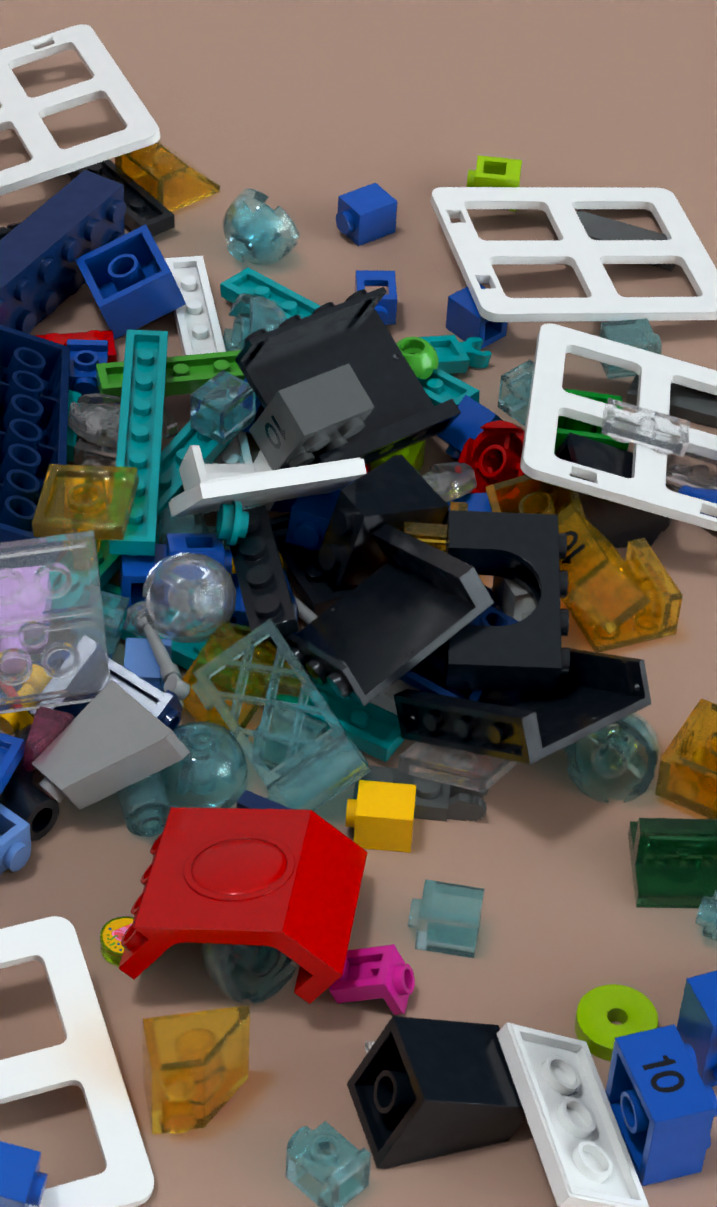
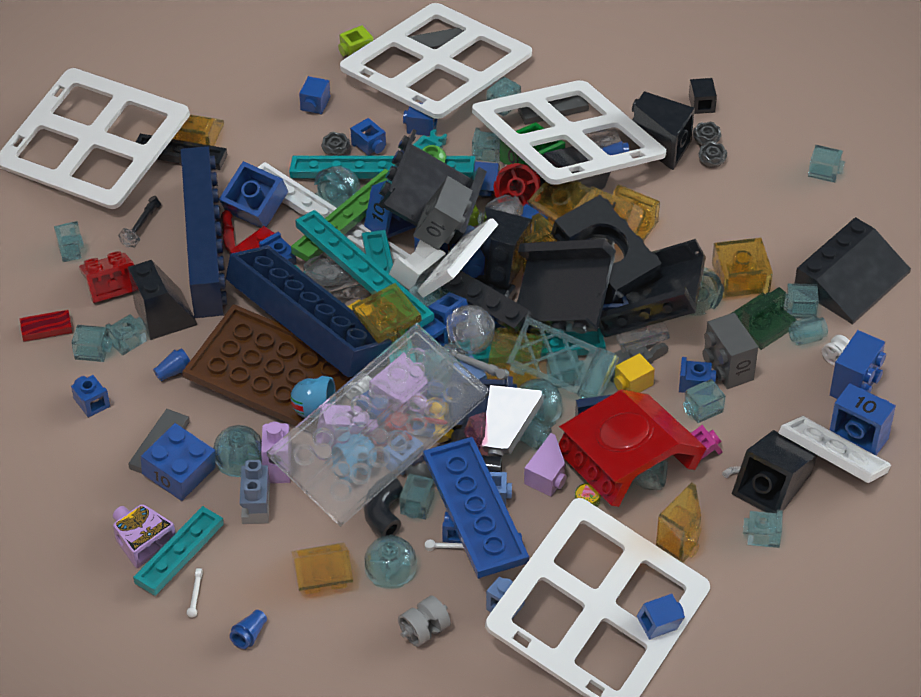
camera: 35 degrees left, 5 degrees up
clear light blue brick [190,370,256,445] -> none
teal plate [216,500,249,546] -> none
clear light blue cylinder [222,189,300,265] -> none
lime piece [575,984,658,1061] -> none
clear plate [601,398,690,457] -> none
none -> red piece [221,210,235,253]
none -> dark grey plate [321,132,350,156]
none -> lavender slope [524,433,567,497]
none -> blue brick [679,357,716,395]
none -> dark grey brick [702,313,758,389]

